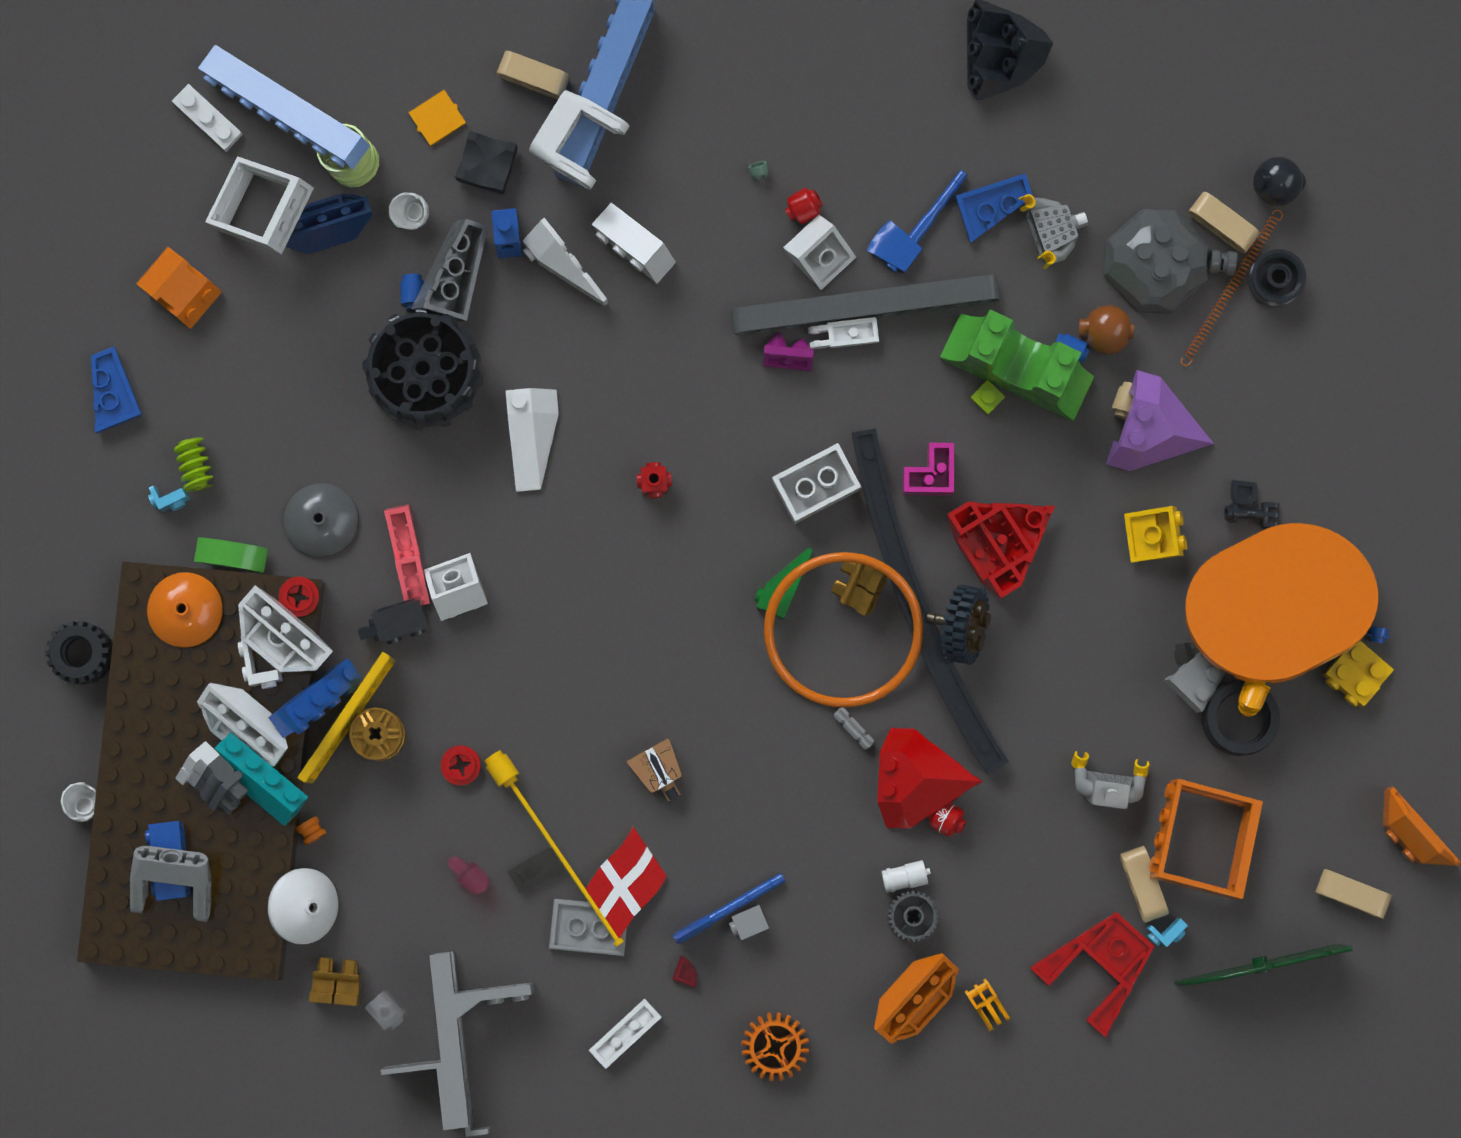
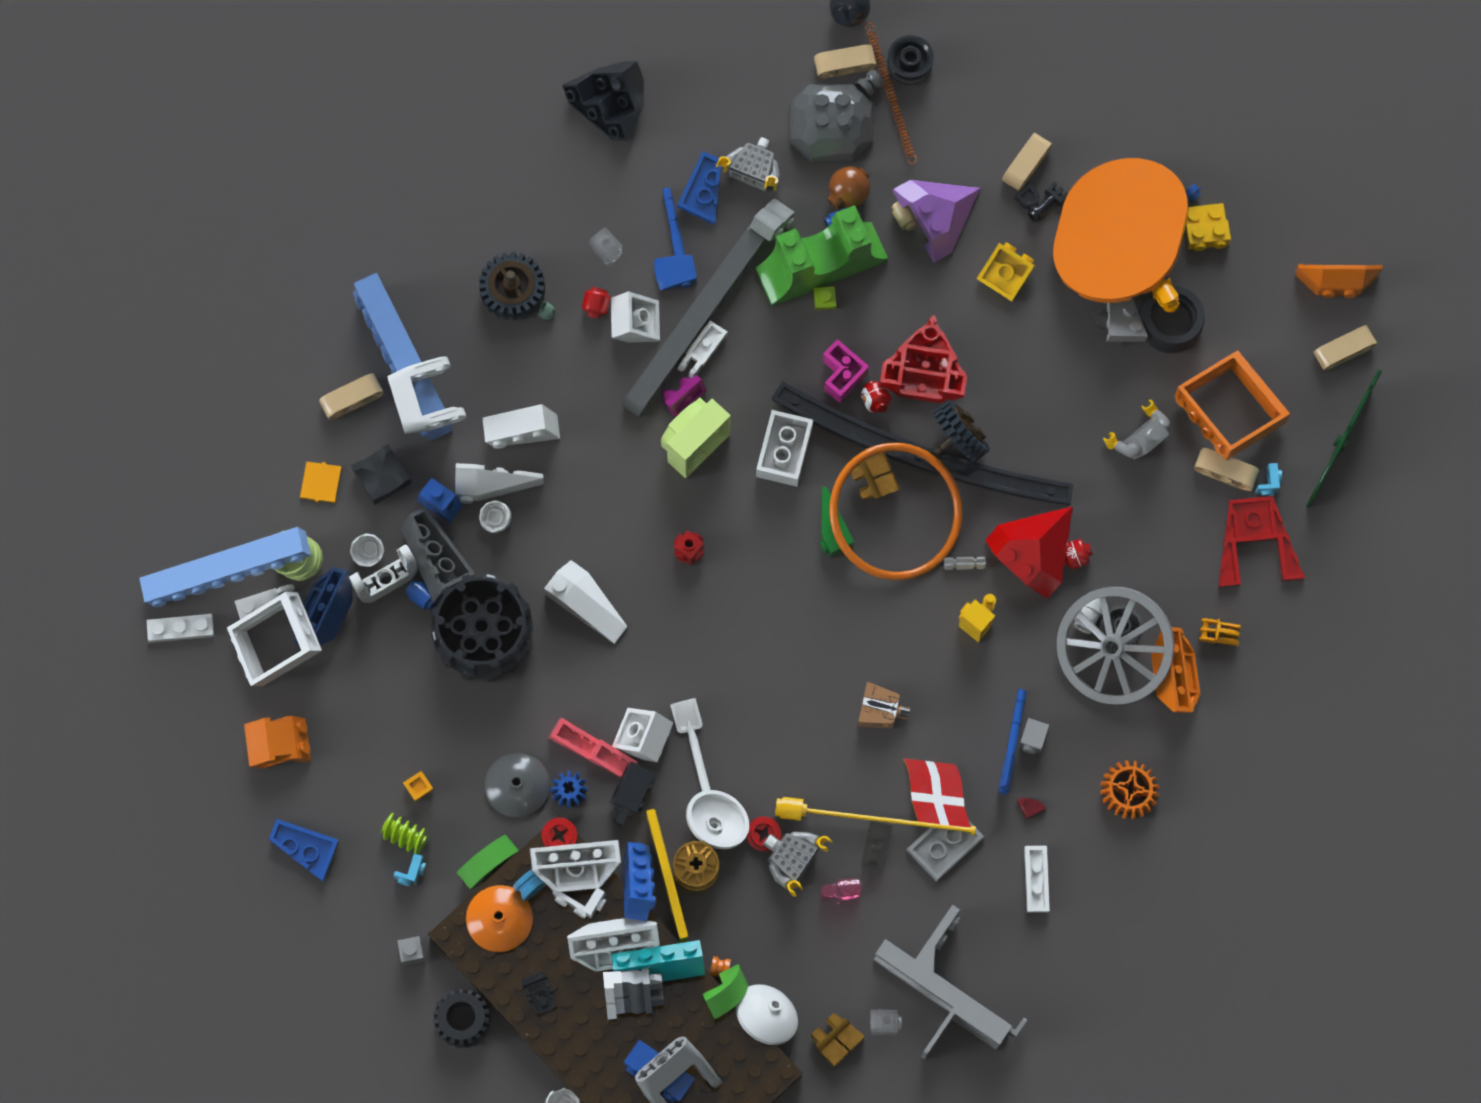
camera: 50 degrees left, 10 degrees down
none -> white hinge [235,584,295,619]
none -> white connector [349,545,418,603]
none -> light grey brick [397,936,425,966]
none -> light orange plate [403,771,434,802]
none -> wheel [479,252,545,320]
none -> white hair [479,500,512,533]
none -> dark azure wheel [513,869,546,901]
none -> black hand [521,971,557,1016]
none -> blue gear [550,771,588,809]
none -> clear brick [589,227,622,265]
none -> yellowish green container [661,397,731,478]
none -> white piece [670,698,711,791]
none -> white dish [686,790,749,849]
none -> bright green brick [703,964,748,1019]
none -> light grey brick [750,198,795,241]
none -> light grey torso [763,832,833,897]
none -> red head [860,381,892,413]
none -> yellow brick [958,594,996,642]
none -> tan beam [1002,133,1052,192]
none -> light grey wheel [1057,586,1175,705]

